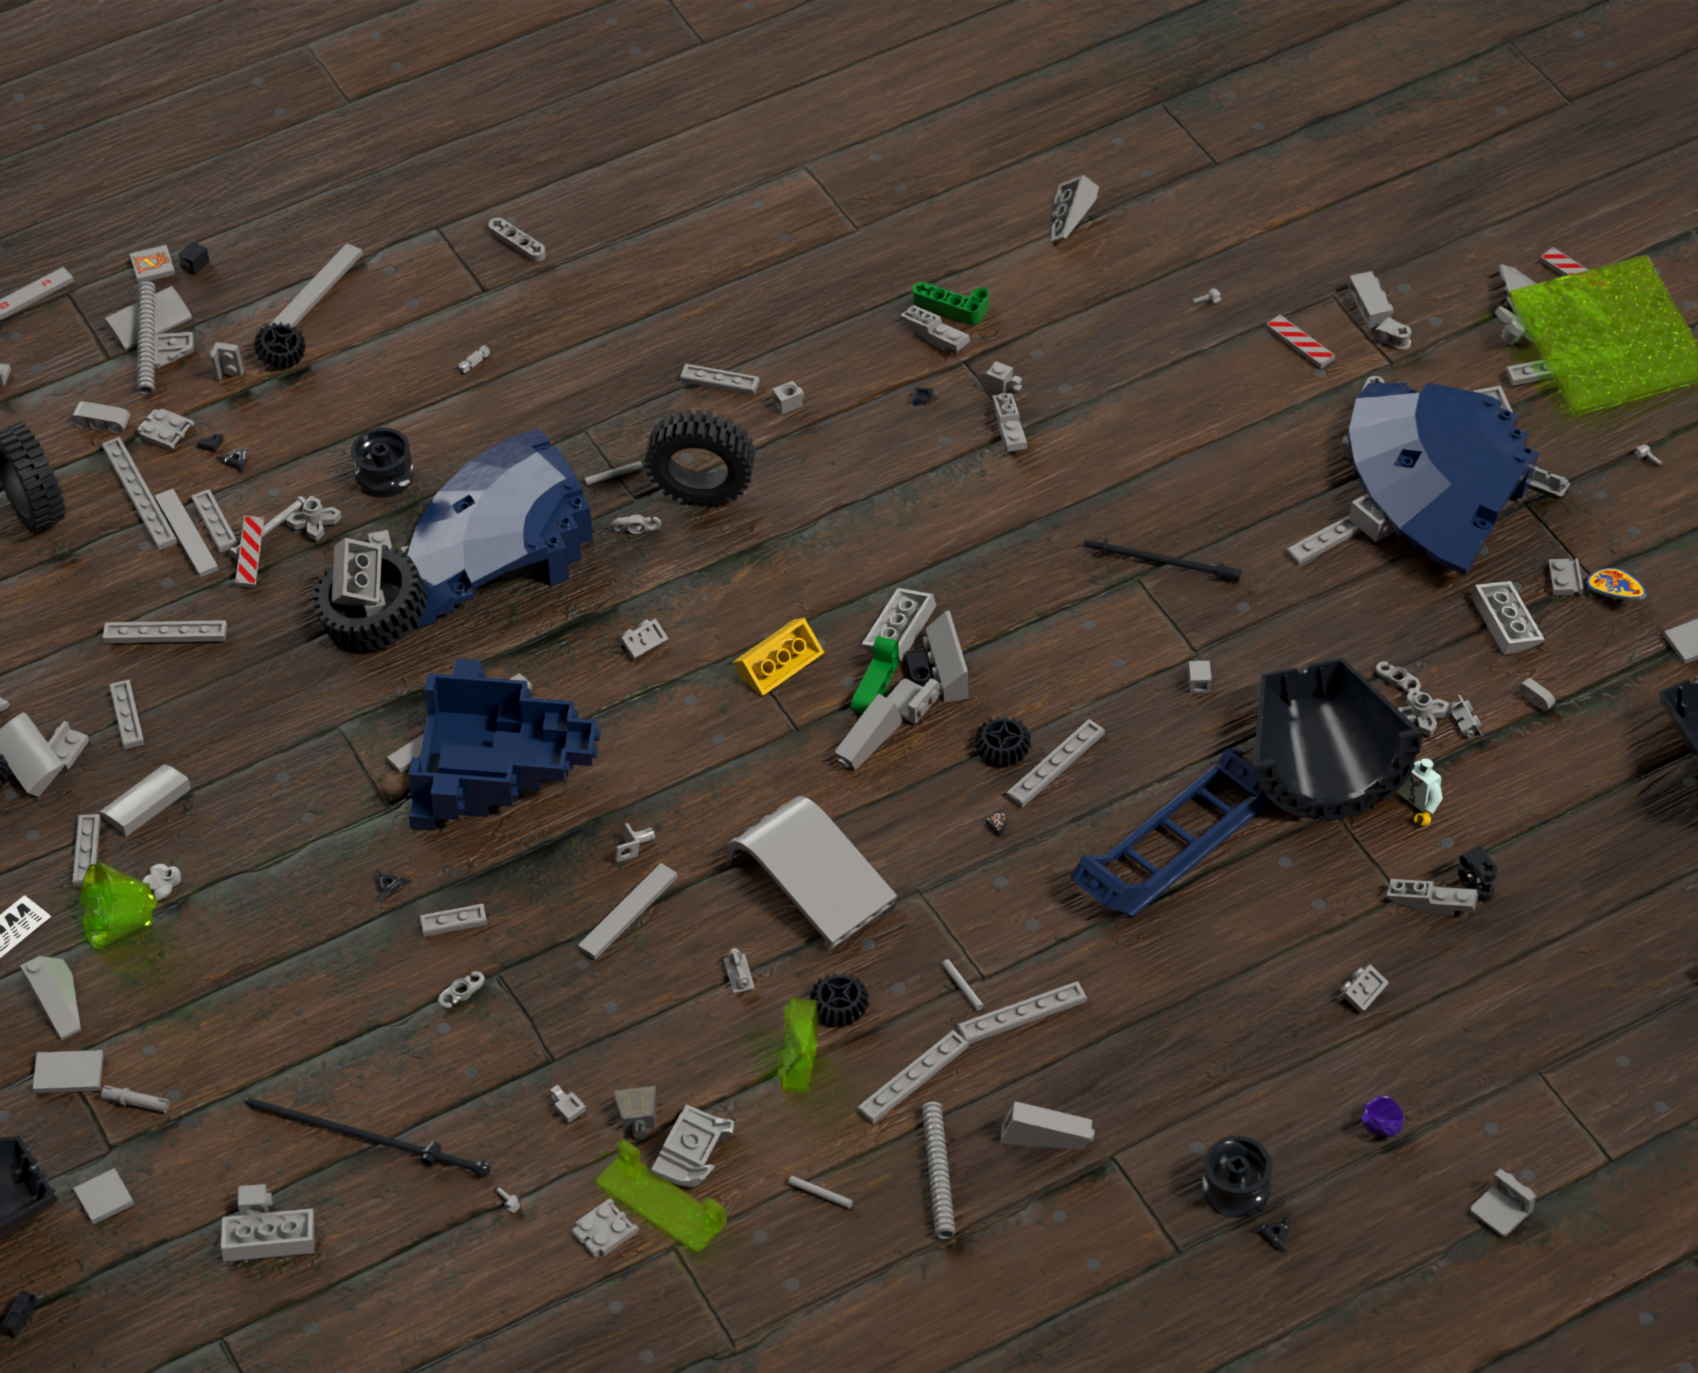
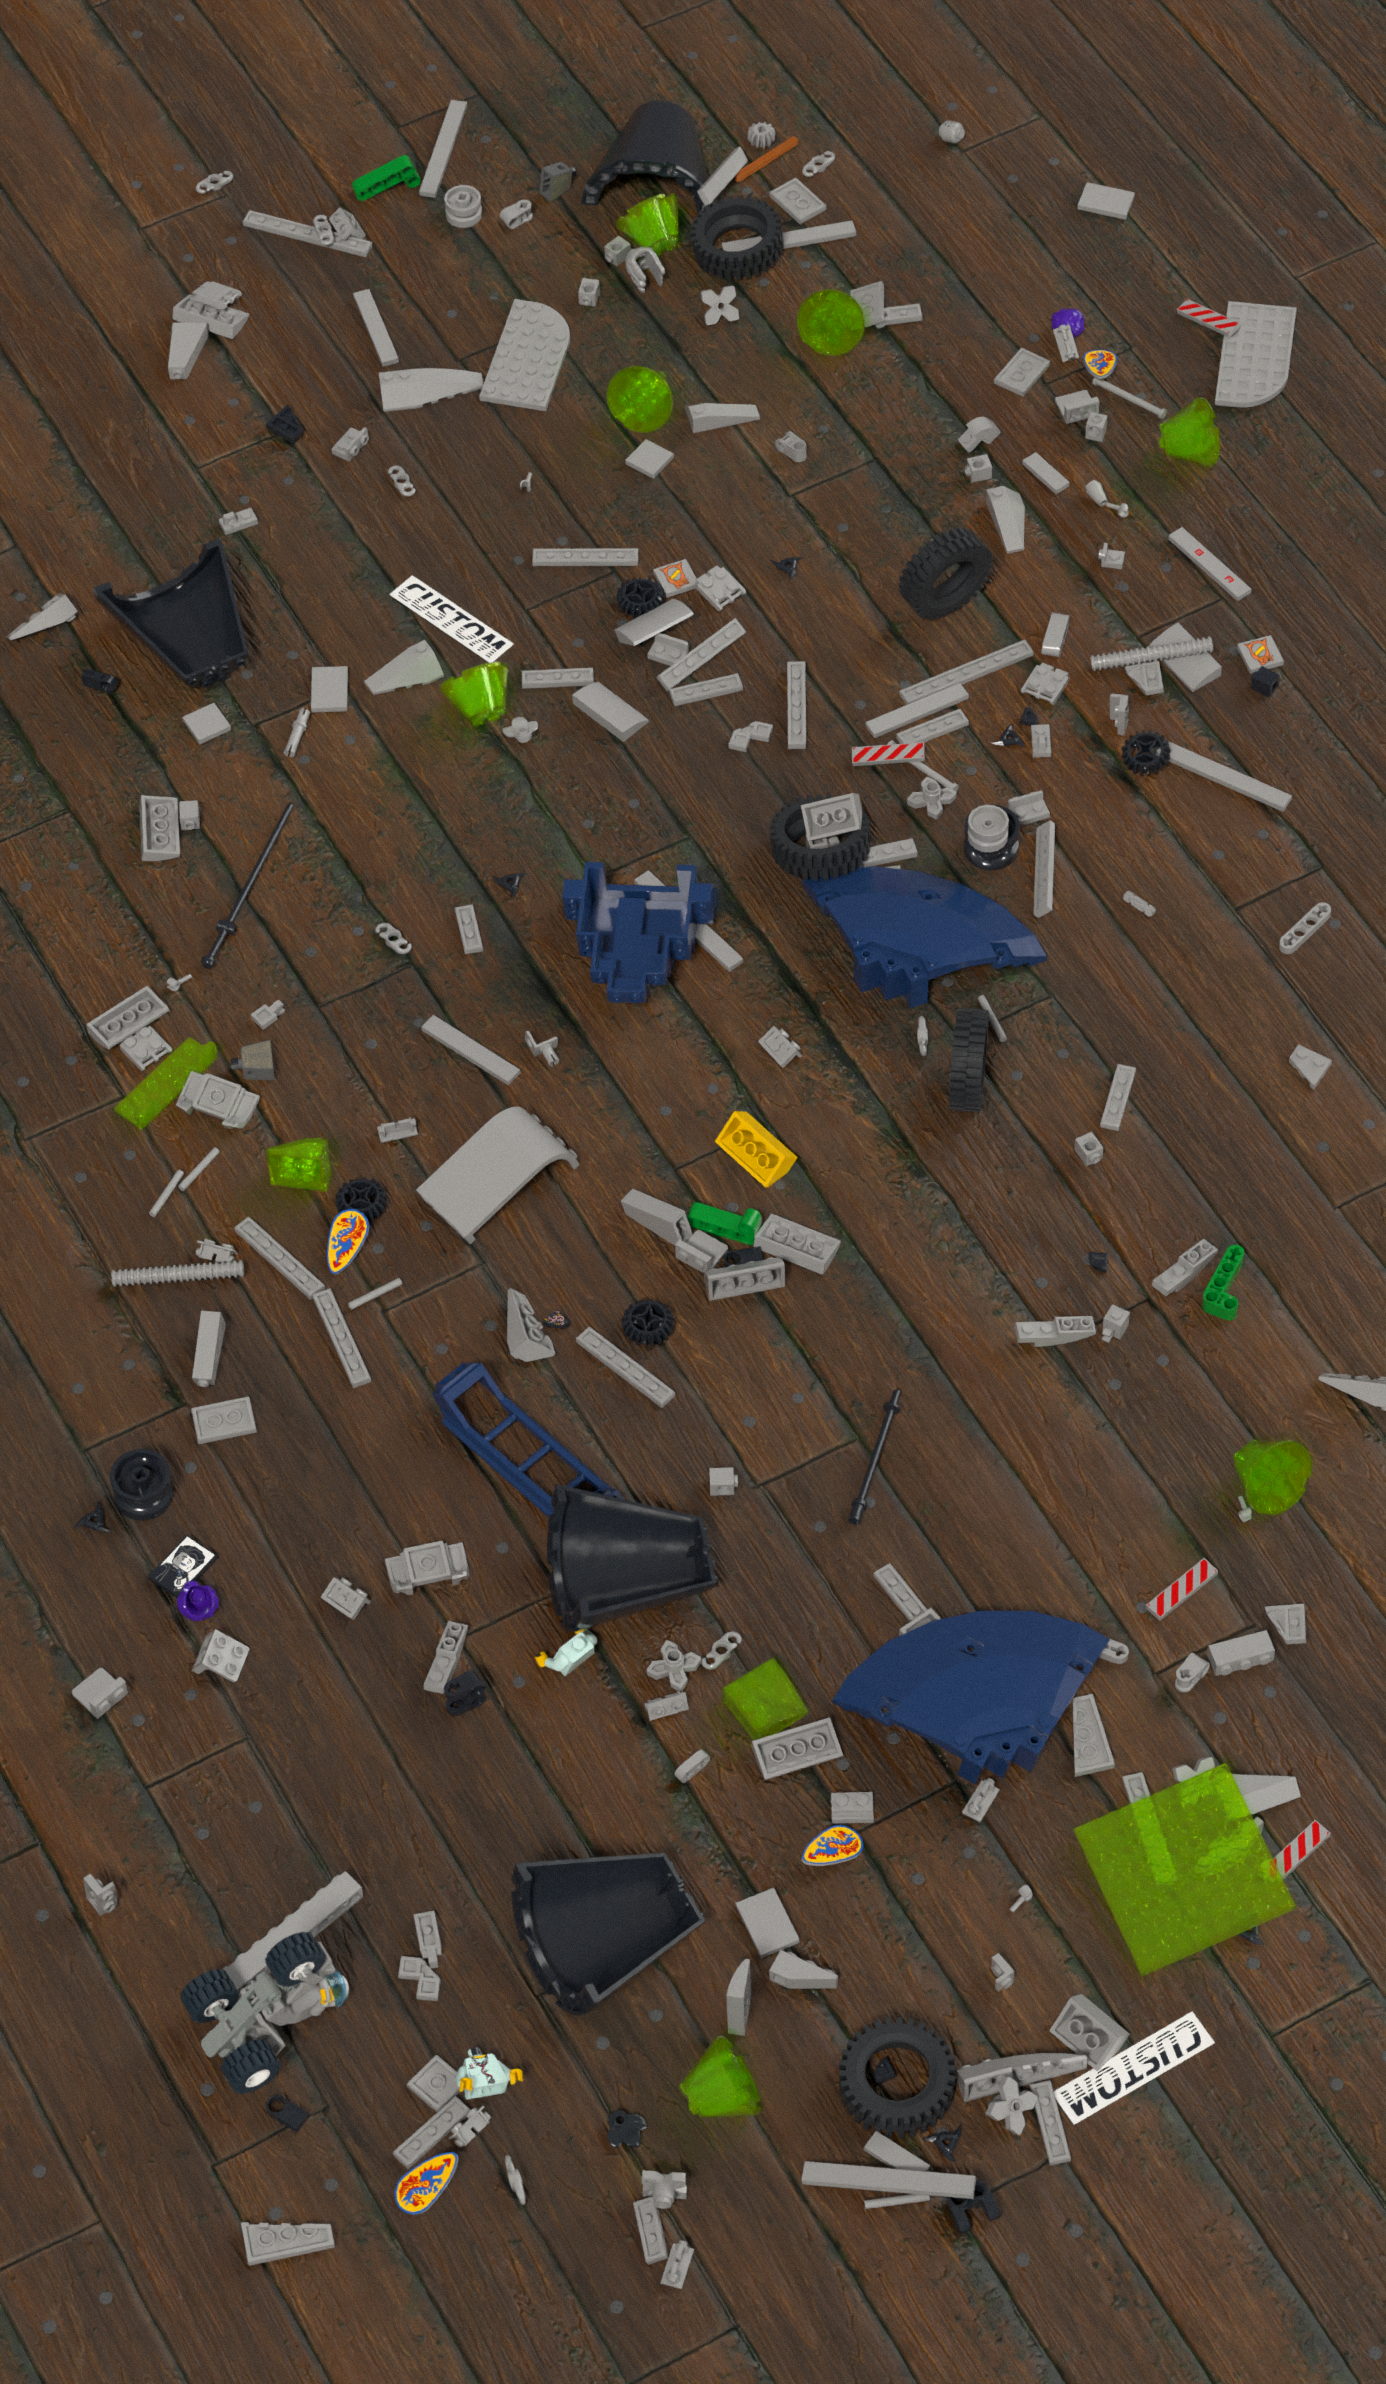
camera: 90 degrees right, 5 degrees up
none -> light grey slope [86,986,169,1049]
none -> tile [148,1535,218,1598]
none -> light grey bar [178,1147,220,1191]
none -> light grey tile [191,1397,257,1444]
none -> light grey bracket [192,1629,249,1683]
none -> light grey hinge [196,1239,238,1263]
none -> shield [327,1209,369,1275]
none -> light grey piece [385,1540,470,1595]
none -> light grey wedge [507,1288,555,1362]
none -> light grey tile [656,618,746,691]
none -> clear neon green slope [722,1658,808,1740]
none -> light grey tile [729,721,773,752]
none -> light grey wheel [968,805,1009,852]
none -> light grey bracket [1008,790,1050,826]
none -> light grey hinge [1031,724,1051,757]
none -> light grey plate [1033,821,1055,918]
none -> clear neon green cone [1233,1440,1312,1515]
none -> light grey wing [1265,1604,1306,1645]
none -> light grey wing [1289,1044,1332,1089]

